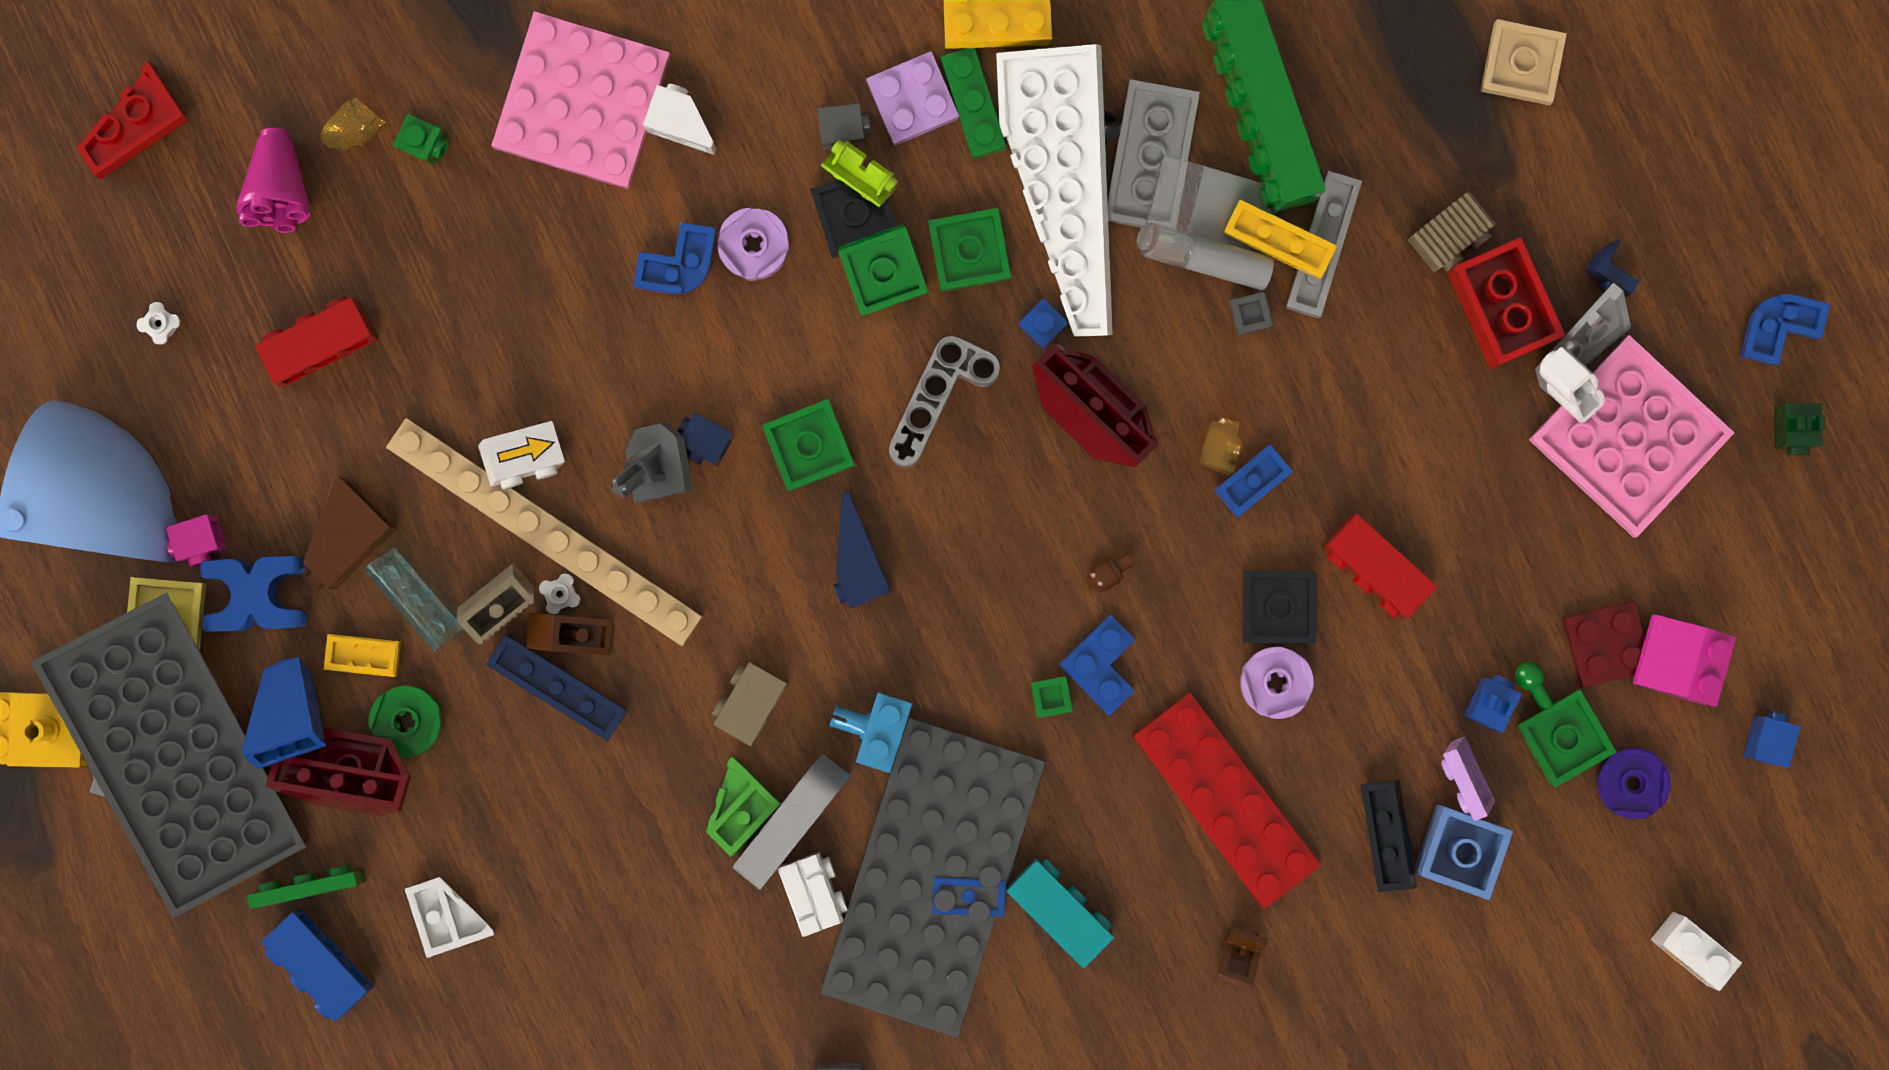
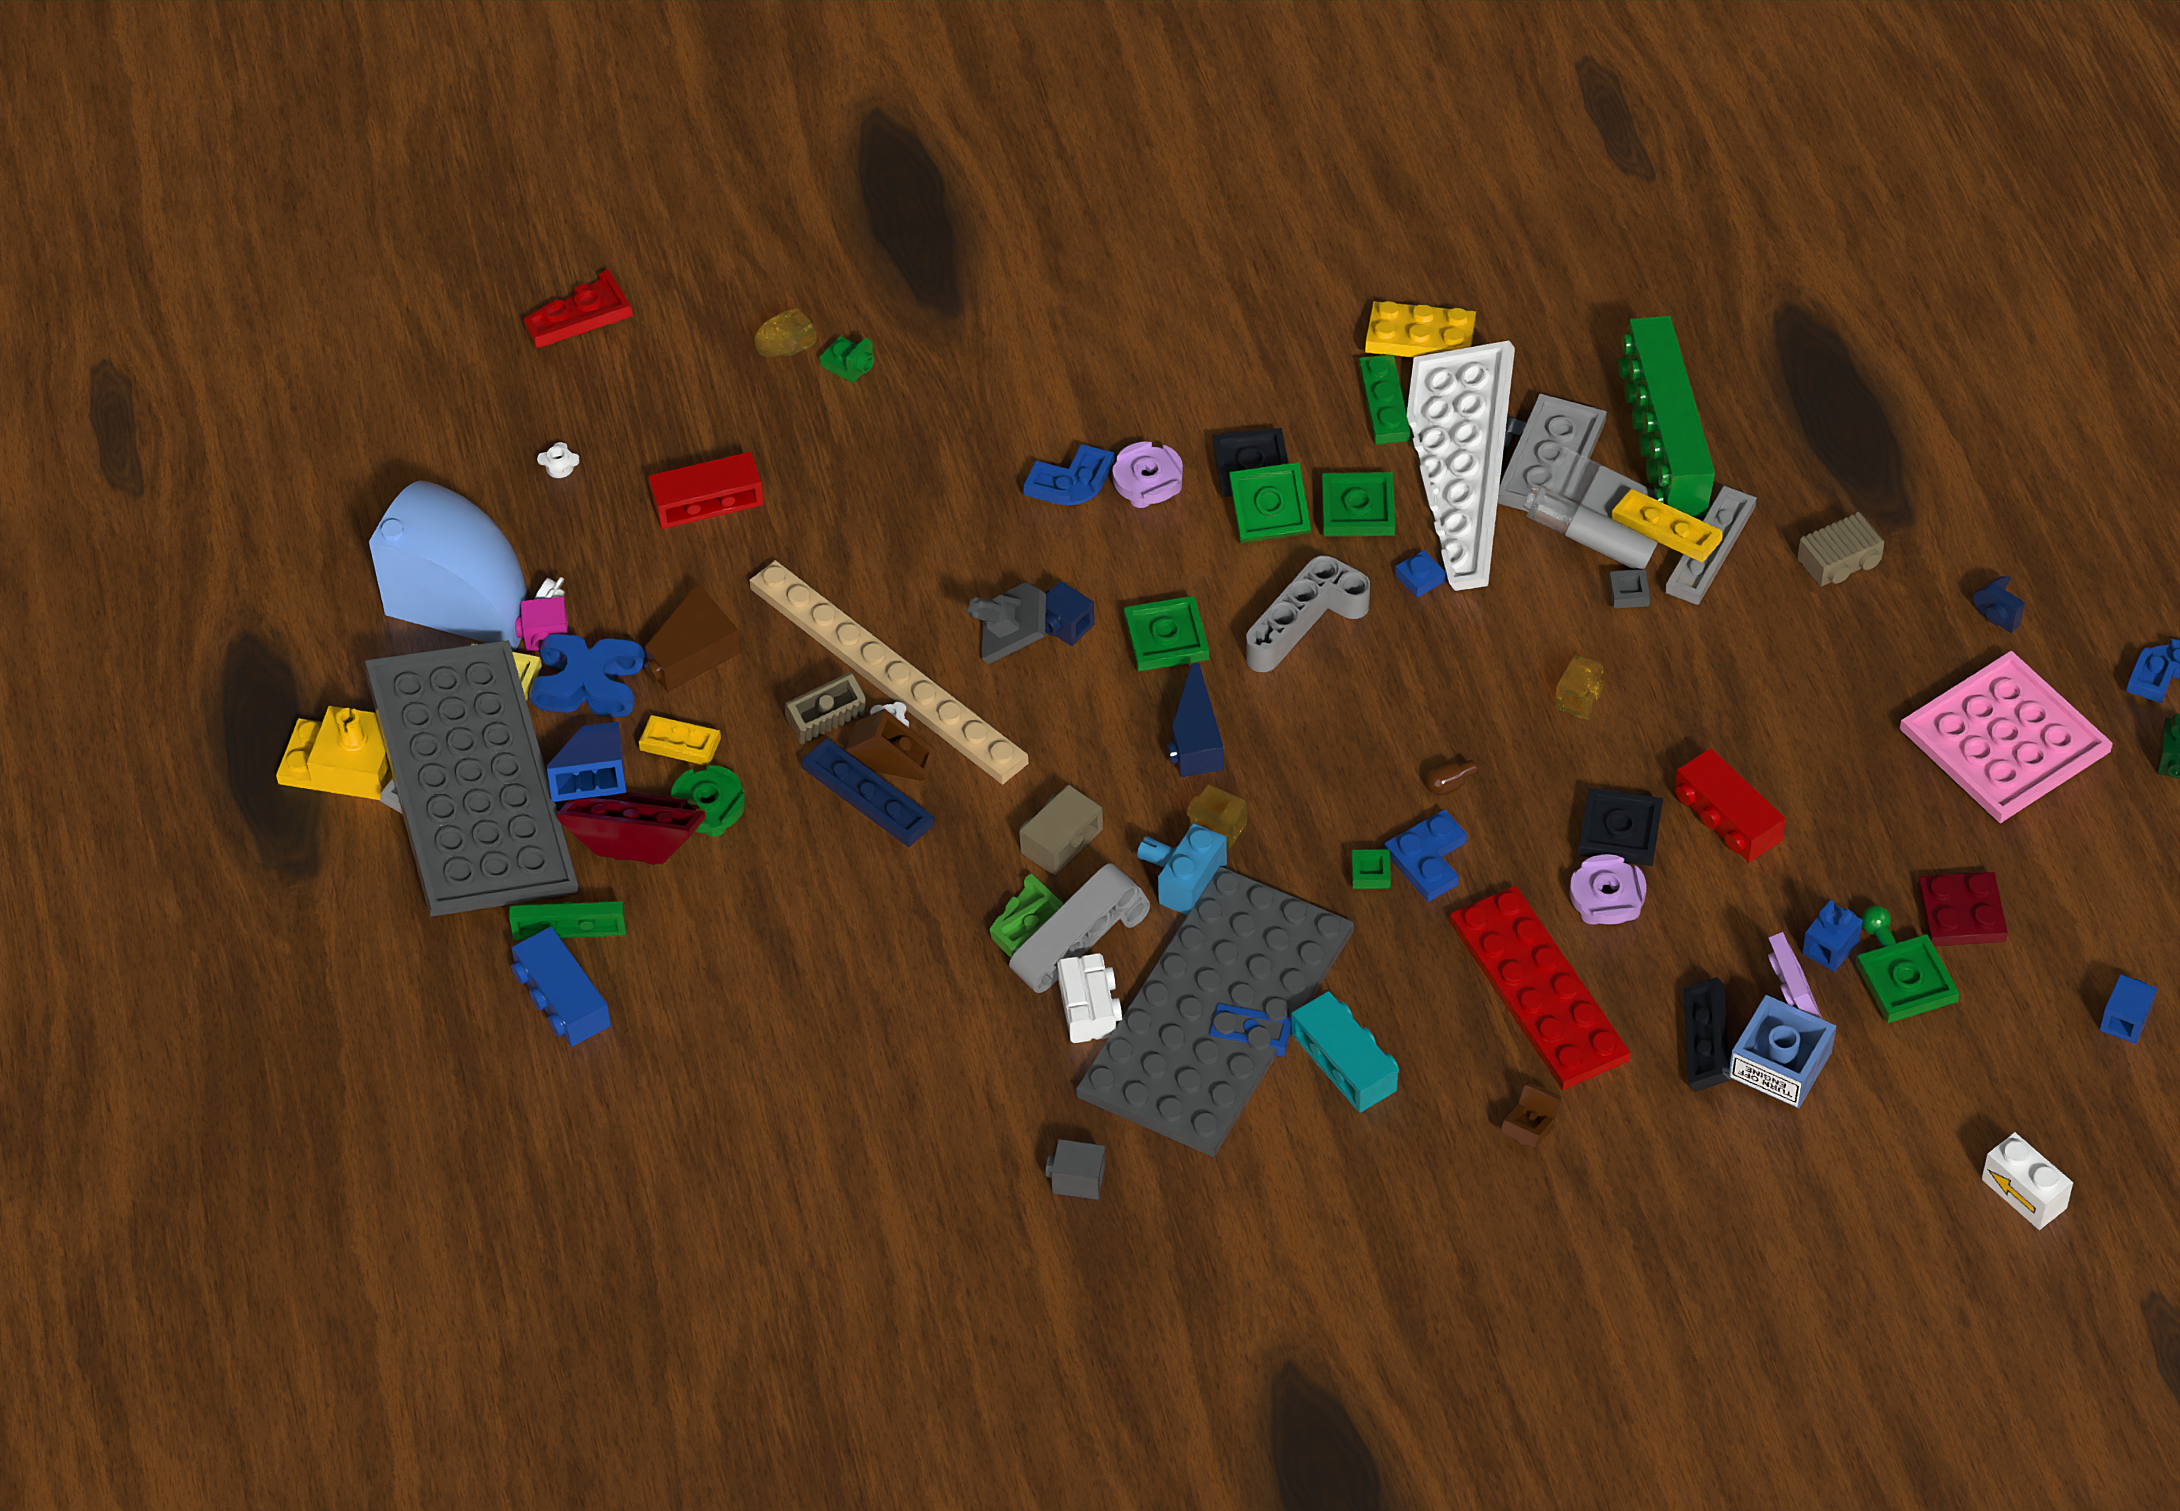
camera: 10 degrees right, 35 degrees down
dark pink cone [236,128,311,233] -> none
clear light blue plate [364,547,463,651] -> none
white wing [405,877,494,958] -> none
white brick [478,421,565,489] -> none
bright pink plate [492,11,671,190] -> none
white slope [643,84,716,155] -> none
dark grey brick [817,103,871,151] -> none
lime hinge [821,139,898,207] -> none
lavender plate [866,51,959,146] -> none
dark red wedge [1032,344,1158,467] -> none
blue plate [1214,444,1293,518] -> none
red brick [1447,237,1565,370] -> none
tan plate [1480,19,1567,106] -> none
light grey wing [1535,283,1631,395] -> none
white brick [1540,347,1605,423] -> none
dark purple plate [1596,747,1671,819] -> none
dark pink slope [1633,614,1736,707] -> none
none -> white plate [534,577,565,600]
none -> clear yellow brick [1187,784,1247,850]

